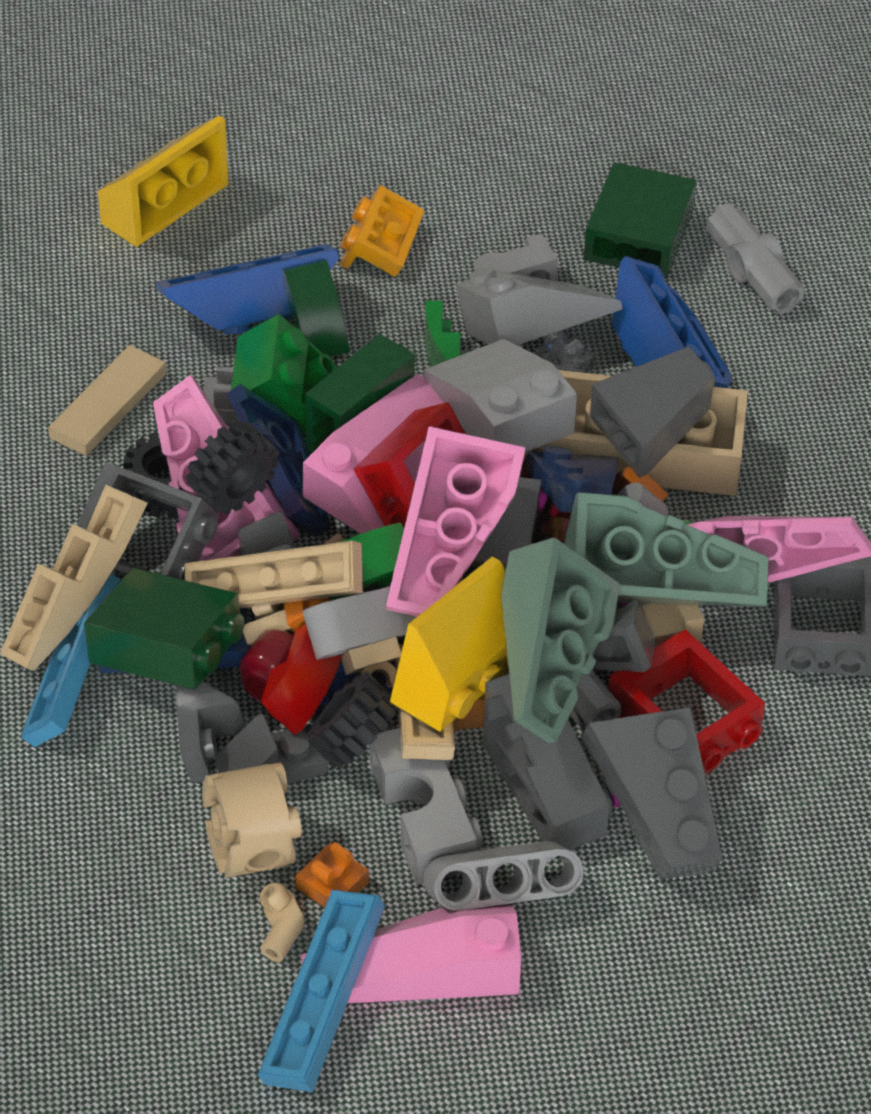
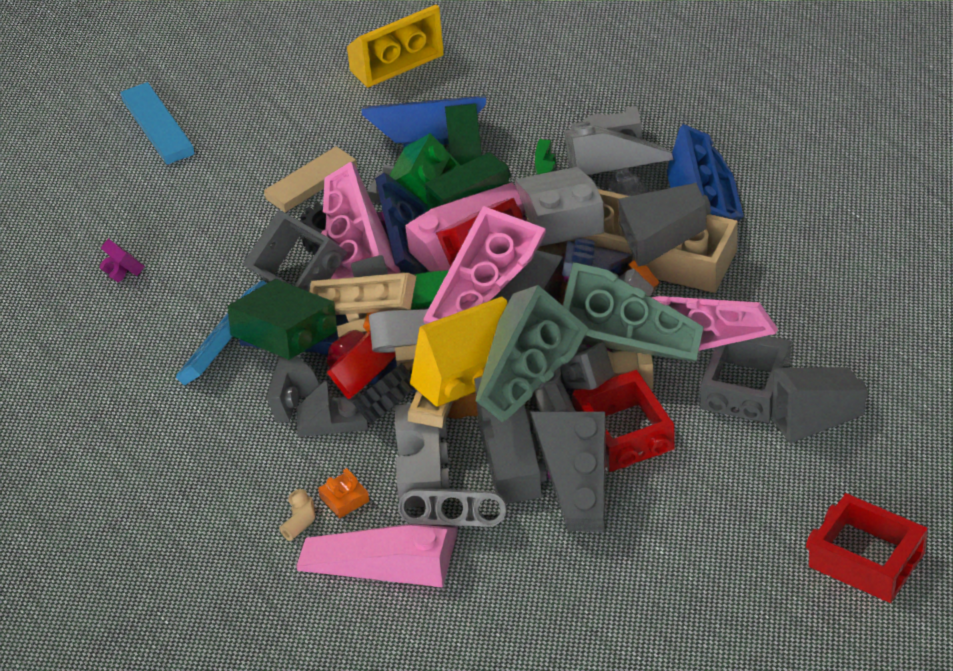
camera: 20 degrees right, 5 degrees down
tan slope [0,485,148,671] -> none
black tyre [186,421,279,514] -> none
tan brick [202,763,302,878] -> none
dark azure tile [258,890,385,1092] -> none
light orange bracket [340,185,425,277] -> none
dark green brick [584,162,697,279] -> none
light grey piece [706,202,805,315] -> none

